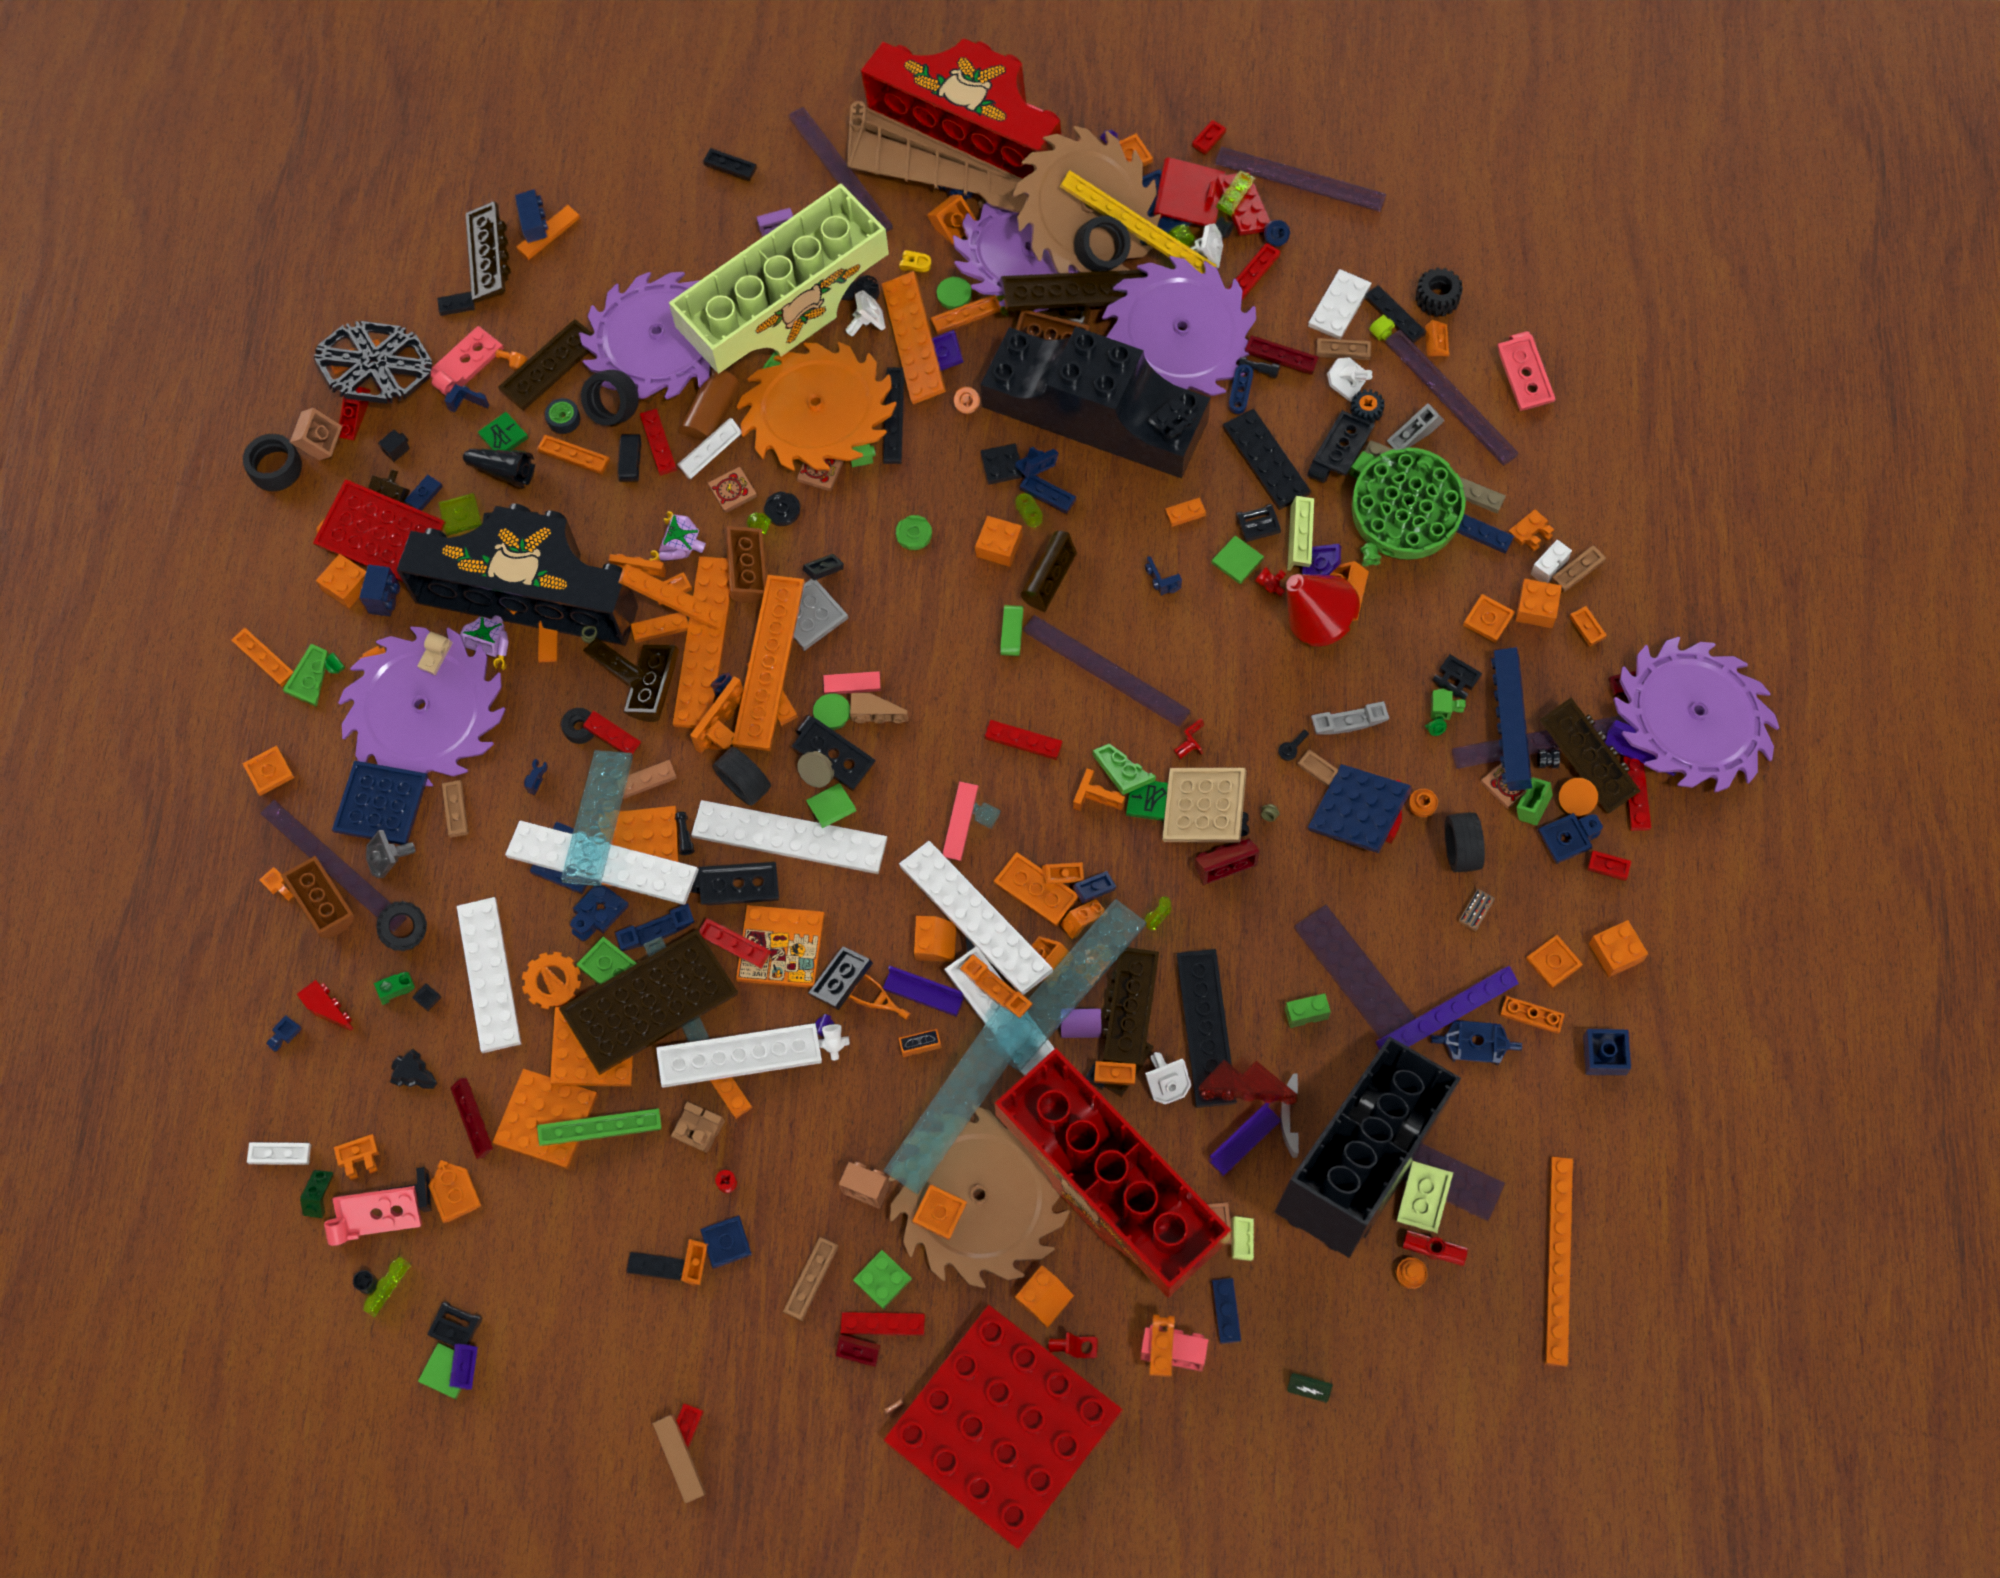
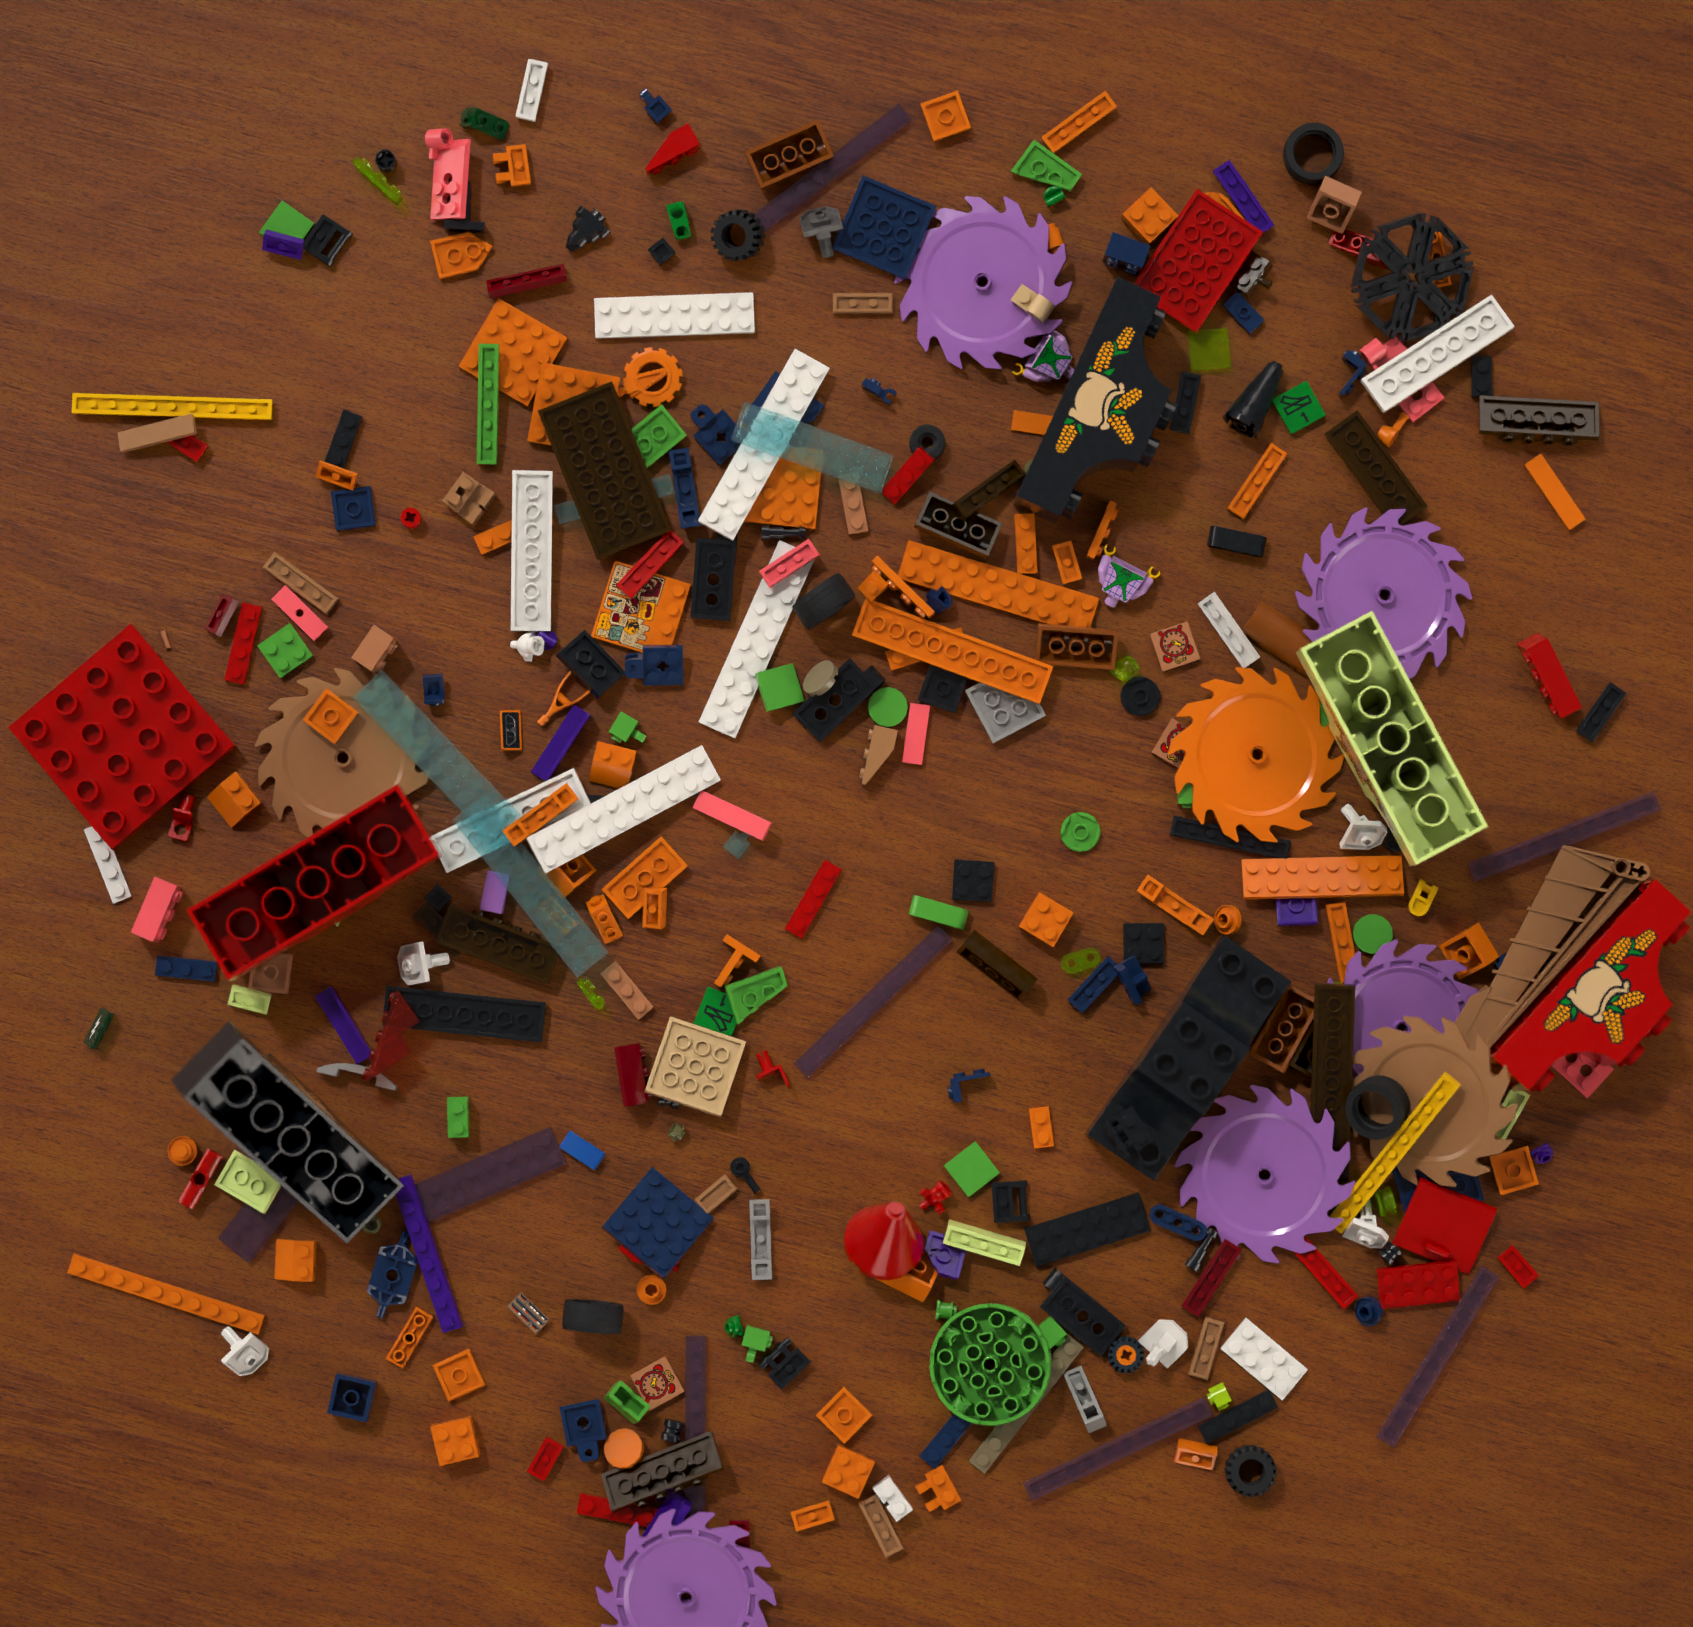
camera: 90 degrees right, 20 degrees up
orange plate [259,867,294,901] -> none
black brick [378,429,410,462] -> none
dark blue brick [515,189,549,243] -> none
wheel [545,398,581,434] -> none
black tyre [581,369,639,426] -> none
orange plate [619,564,724,630] -> none
red plate [640,408,677,476] -> none
medium lavender brick [756,208,793,236] -> none
black plate [803,554,844,581] -> none
dark blue plate [1073,871,1117,903] -> none
orange plate [1094,1061,1136,1086] -> none
orange plate [1150,1314,1175,1377] -> none
clear neon green plate [1216,170,1255,216] -> none
dark blue brick [1491,647,1532,791] -> none
coral hinge [1497,331,1556,411] -> none
none -> yellow plate [72,393,273,420]
none -> white plate [84,826,132,904]
none -> white piece [221,1326,269,1376]
none -> coral tile [272,585,329,642]
none -> orange slope [274,1239,317,1282]
none -> dark blue bracket [422,673,445,706]
none -> blue slope [559,1130,606,1170]
none -> nougat plate [600,961,654,1020]
none -> bright green brick [609,711,647,744]
none -> dark blue plate [625,645,683,686]
none -> coral tile [759,539,820,588]
none -> black plate [918,665,967,714]
none -> black plate [952,859,994,902]
none -> orange slope [1137,875,1214,936]
none -> dark purple plate [1213,160,1274,233]
none -> white plate [1361,295,1515,413]
none -> red wedge [1516,633,1582,719]

